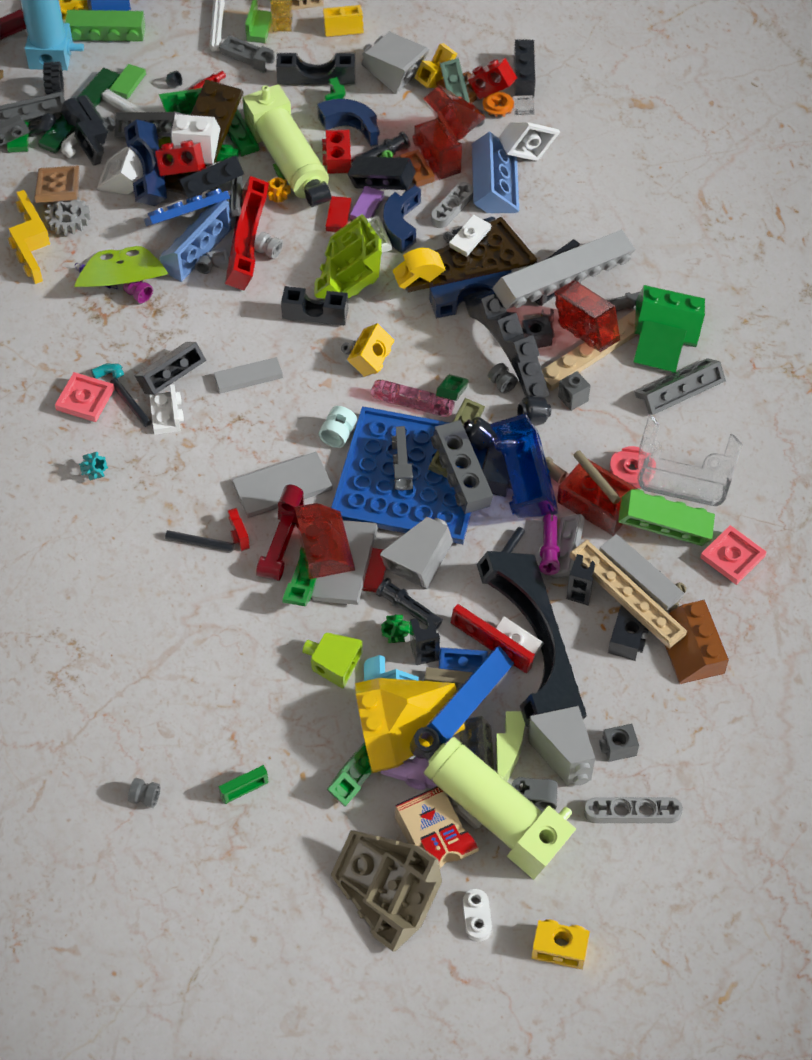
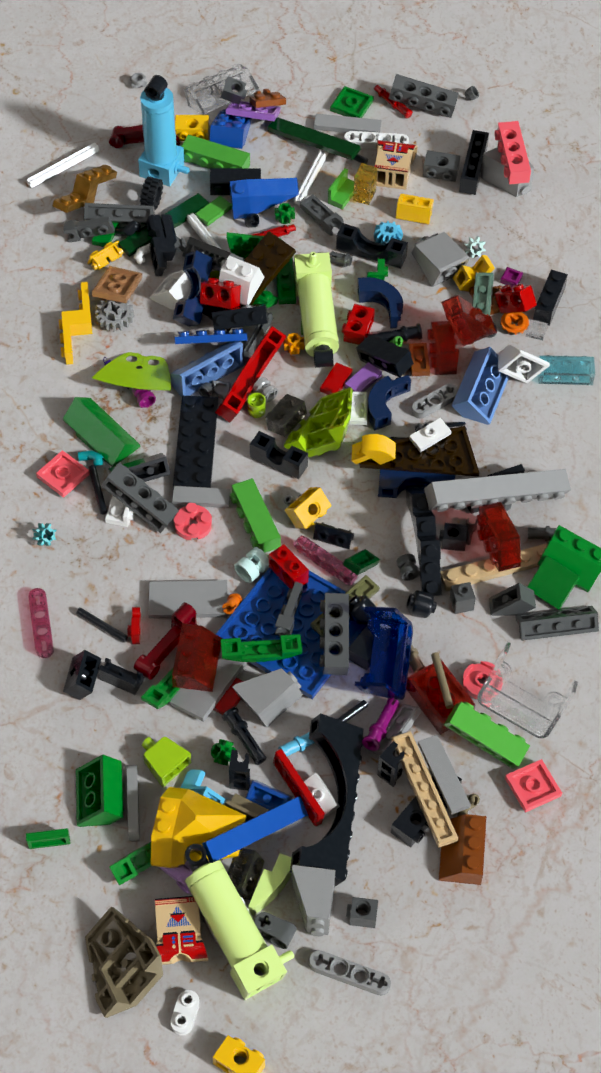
camera: 20 degrees right, 0 degrees up
none -> clear pink beam [28,588,54,658]
none -> green slope [63,397,140,467]
none -> black brick [63,650,101,700]
none -> green slope [76,754,123,827]
none -> yellow hinge [87,241,124,270]
none -> black hinge [98,658,145,695]
none -> dark grey brick [101,462,179,533]
none -> light grey beam [127,765,140,841]
none -> black plate [173,395,219,490]
none -> coral plate [174,503,212,540]
none -> black brick [210,168,261,195]
none -> green slope [221,634,302,662]
none -> orange pin [222,593,242,614]
none -> blue wedge [229,178,299,219]
none -> bright green brick [230,478,281,553]
none -> lime wheel [247,393,266,418]
none -> clear smoke brick [265,394,307,437]
none -> red brick [269,544,309,589]
none -> green gear [275,203,295,224]
none -> medium azure pin [278,733,315,756]
none -> black hinge [313,522,354,549]
none -> dark grey pin [330,251,352,267]
none -> medium azure gear [374,220,403,243]
none -> light aqua gear [464,236,486,258]
none -> dark grey slope [489,583,536,616]
none -> magenta tile [500,267,523,287]
none -> clear light blue brick [538,355,595,385]

